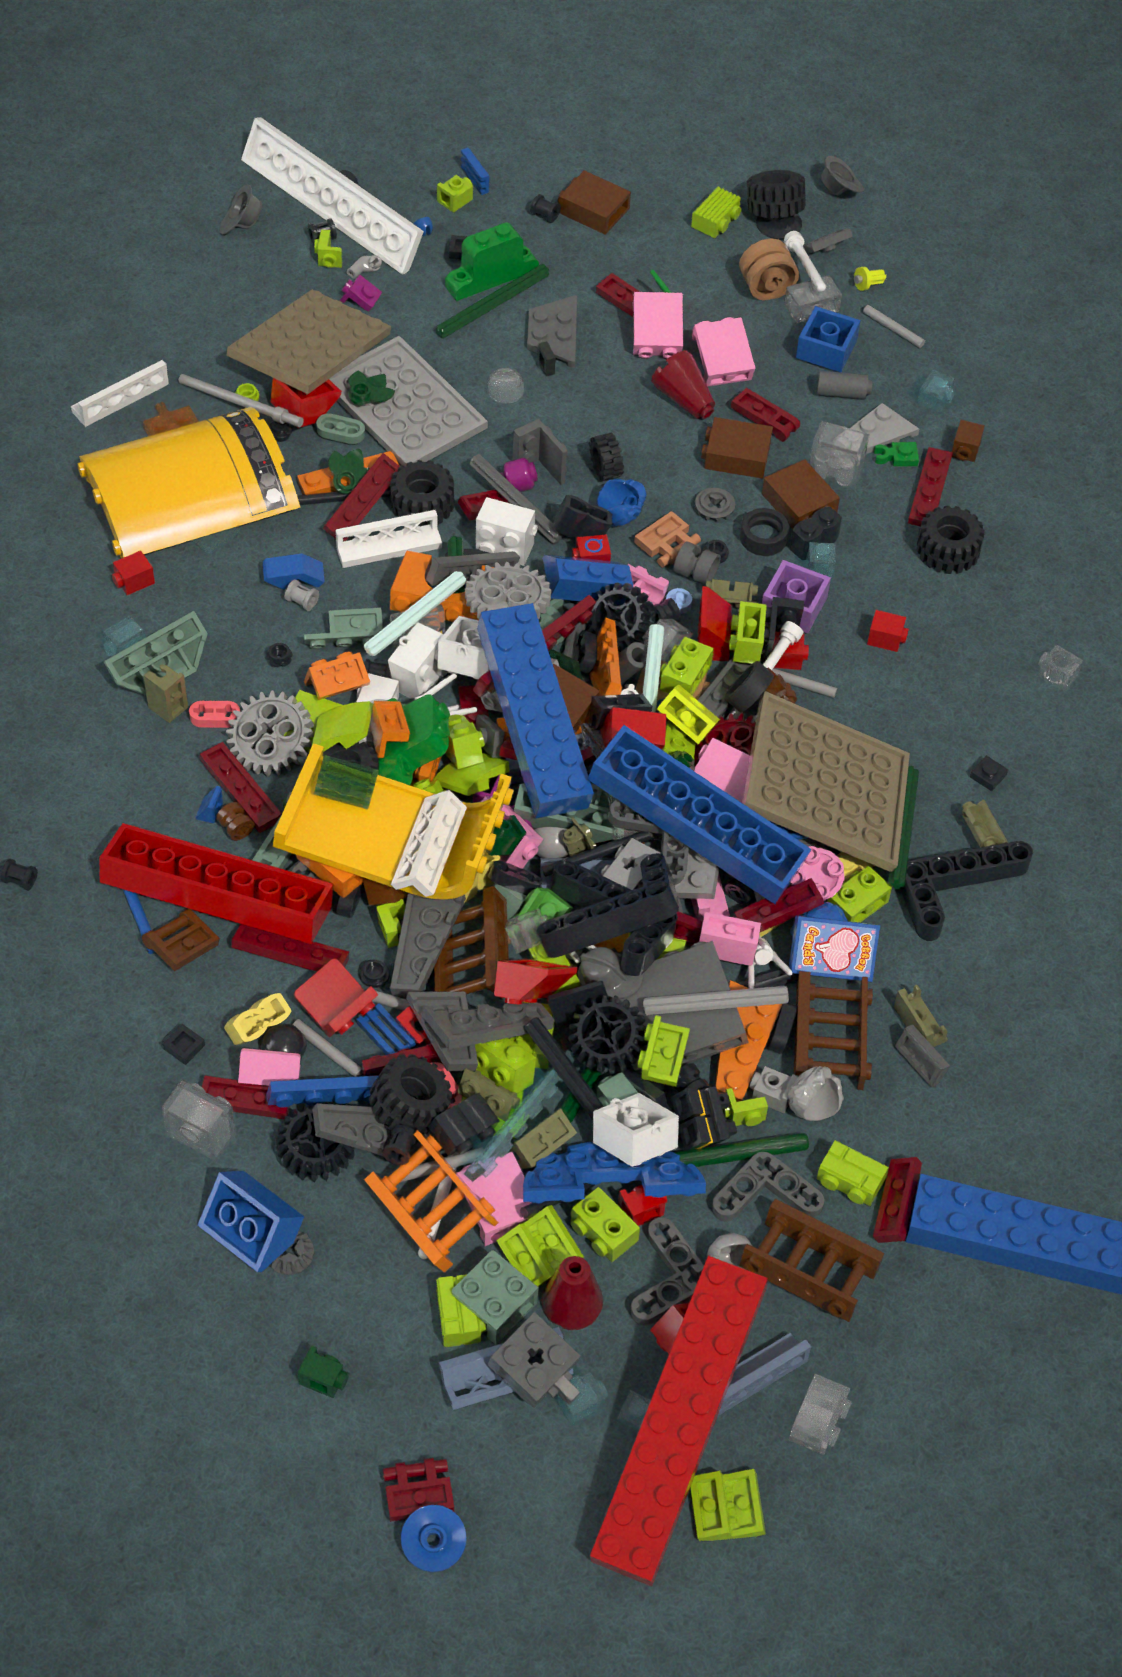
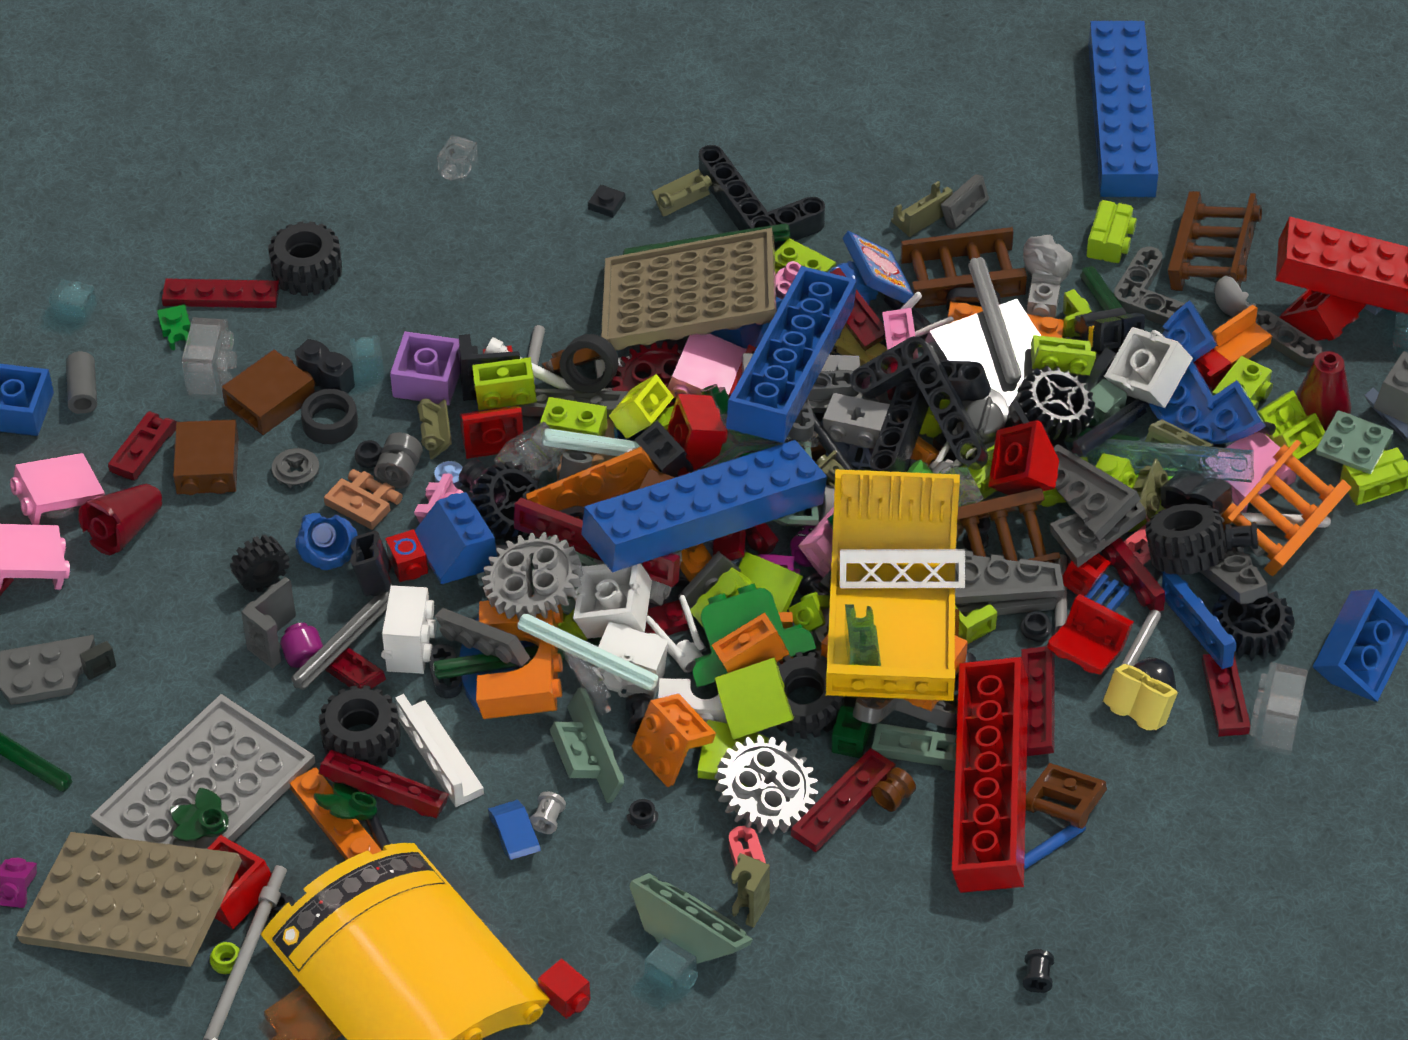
camera: 100 degrees left, 5 degrees down
black plate [163,1024,205,1065] -> none
blue slope [195,786,223,824] -> none
bright pink panel [238,1048,301,1086] -> none
sand green plate [316,414,365,444] -> none
clear hair [488,367,524,404] -> none
clear brick [789,1374,852,1455] -> none
light grey wing [833,403,919,459] -> none
red brick [867,610,909,652] -> none
dark red plate [873,1157,922,1243] -> none
reddish brown brick [952,420,985,462] -> none
none -> orange panel [1212,305,1272,368]

